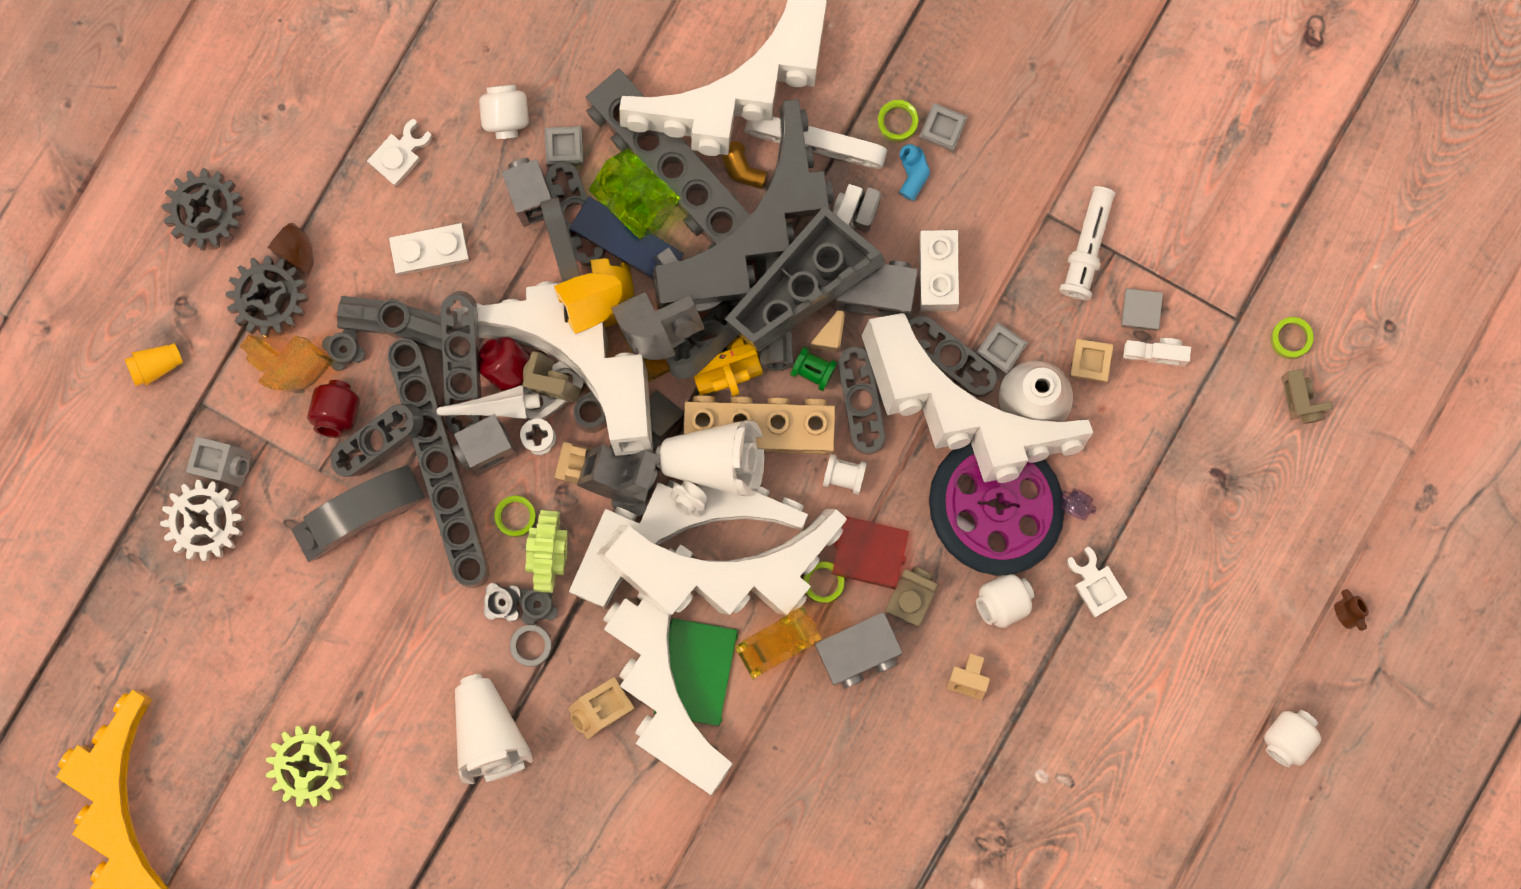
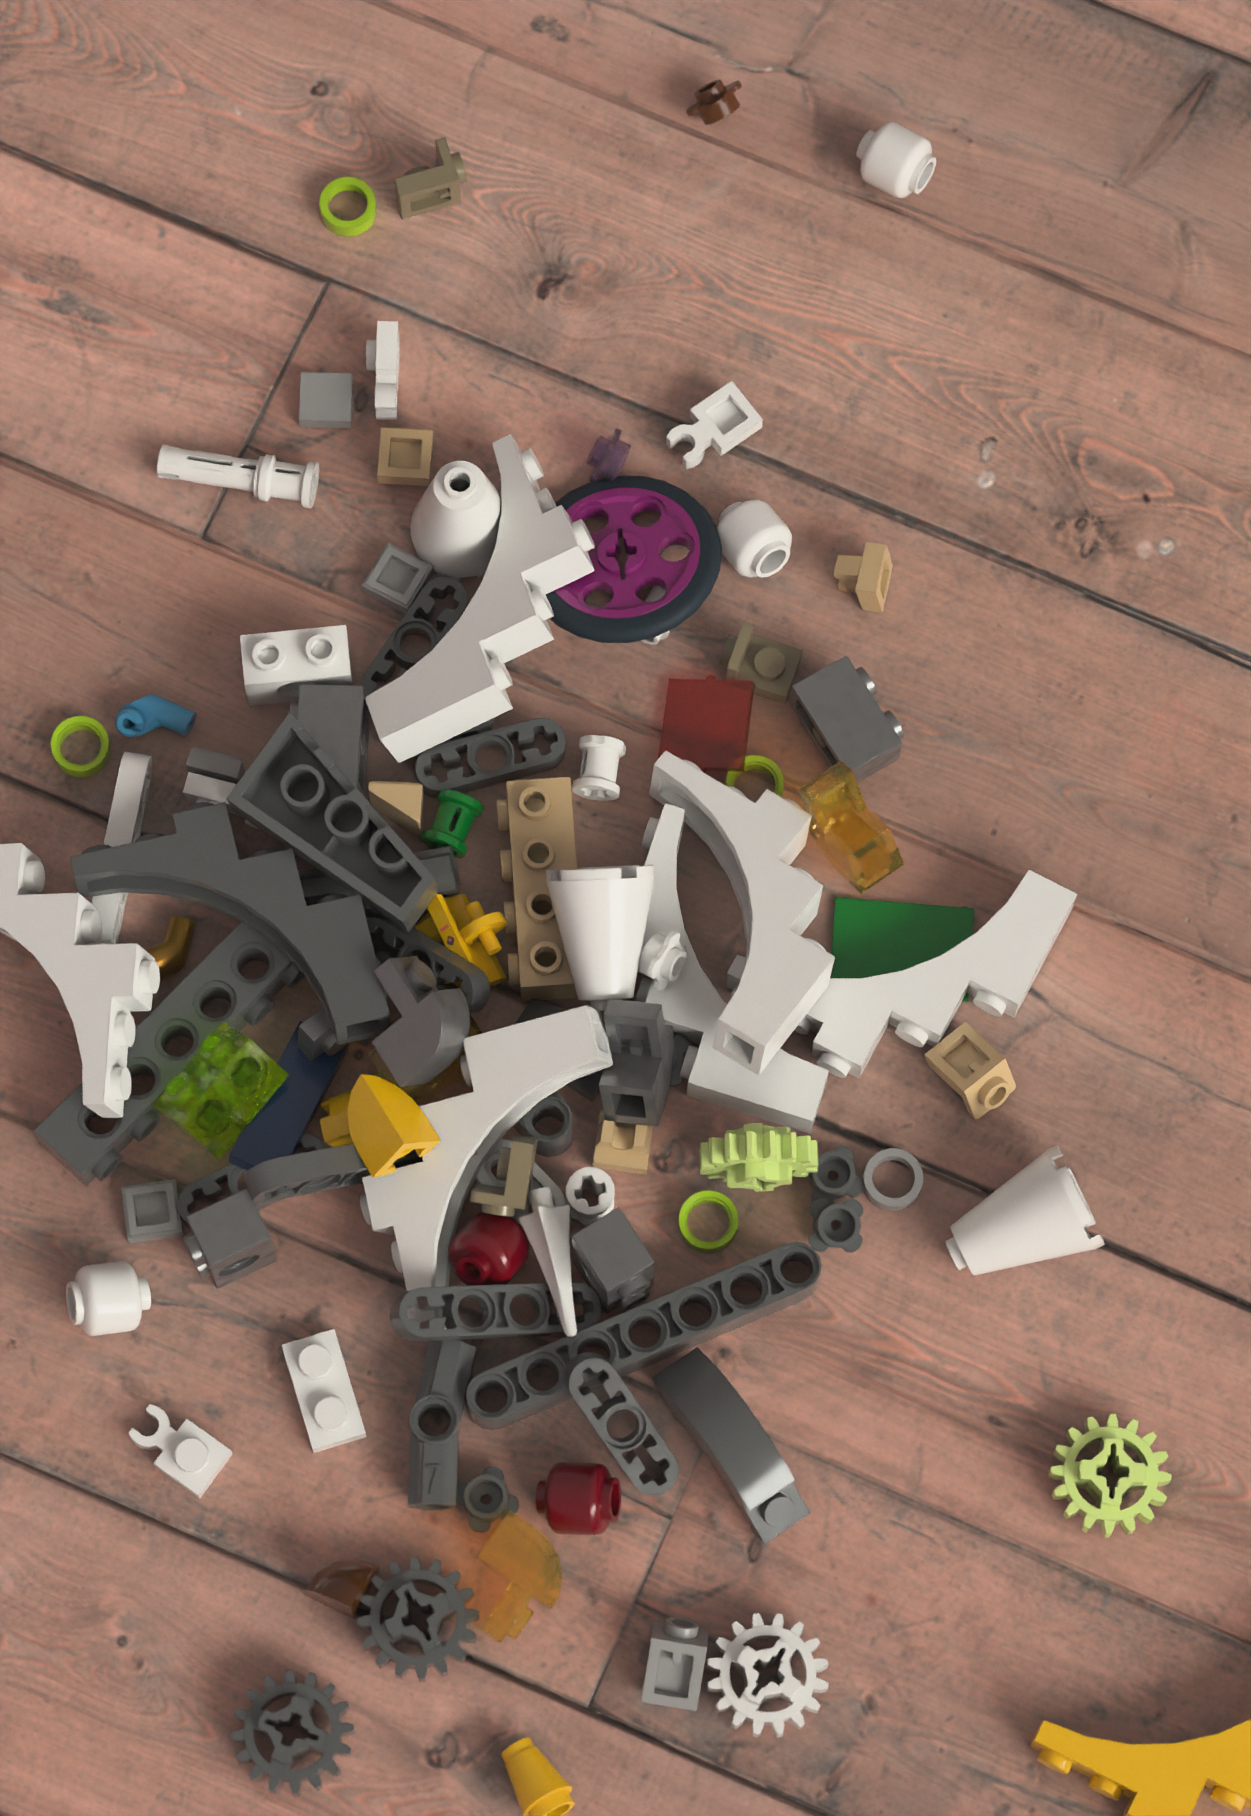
camera: 105 degrees left, 10 degrees down
light grey tile [919,103,968,152] -> none

